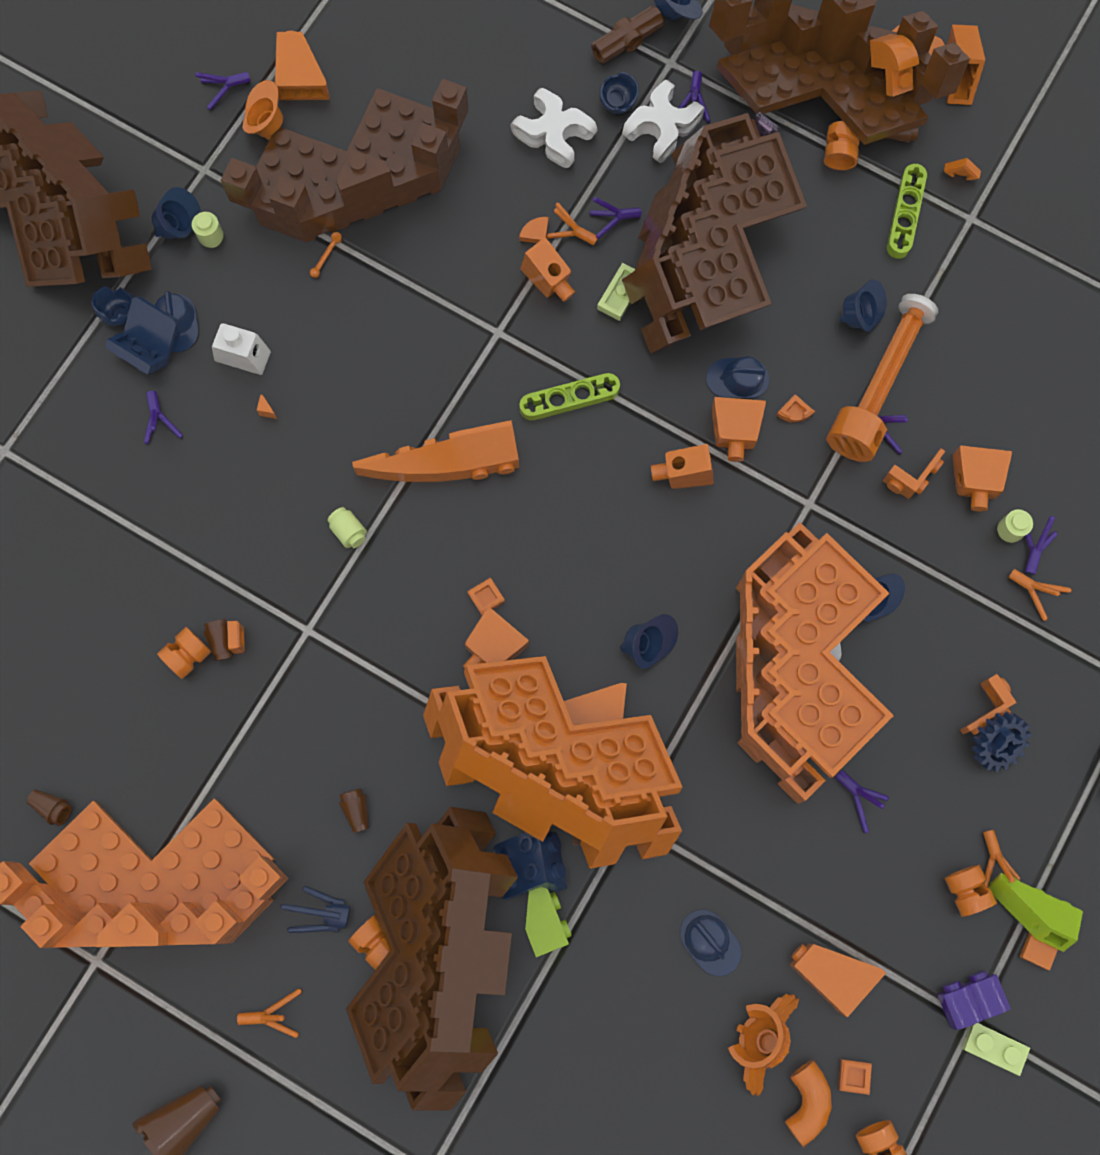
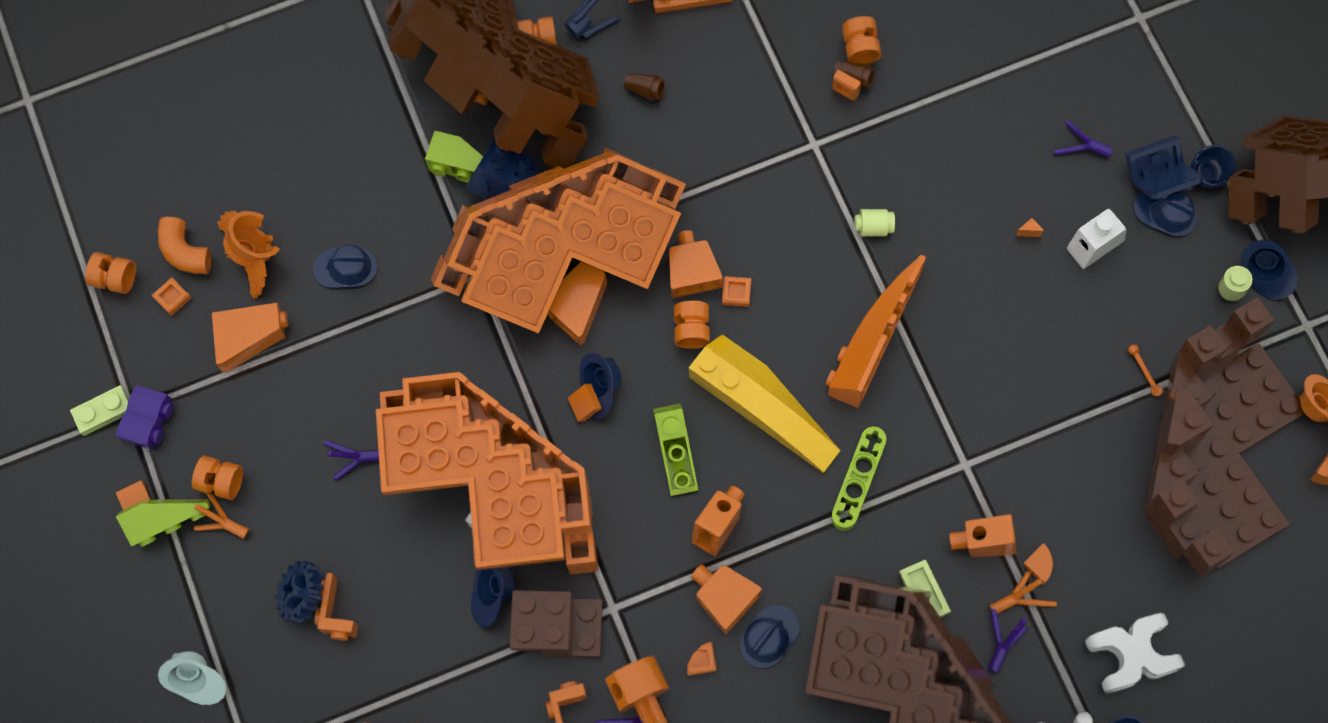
camera: 135 degrees right, 5 degrees down
none -> reddish brown bracket [510,591,603,658]
none -> orange tile [568,384,602,422]
none -> lime slope [653,403,698,496]
none -> orange wheel [674,301,710,349]
none -> yellow wedge [689,334,840,473]

